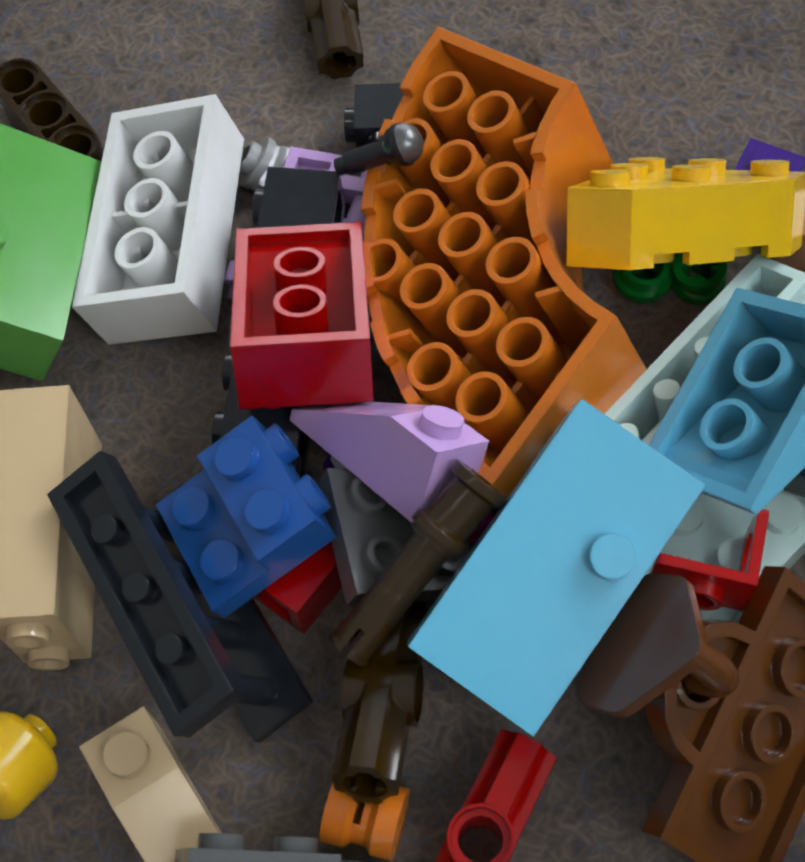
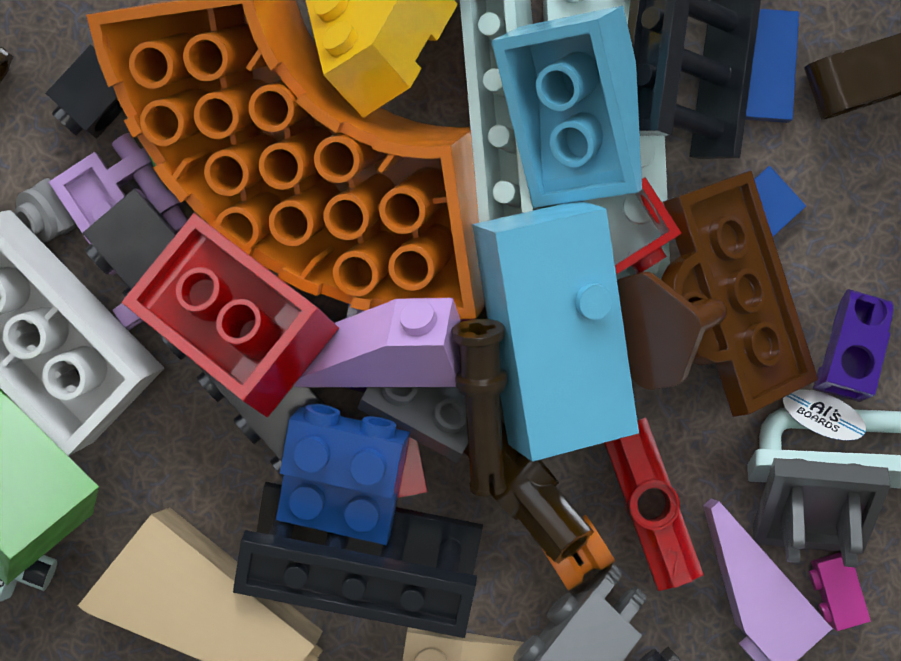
camera: 55 degrees left, 25 degrees up
black piece [334,122,424,176] -> none

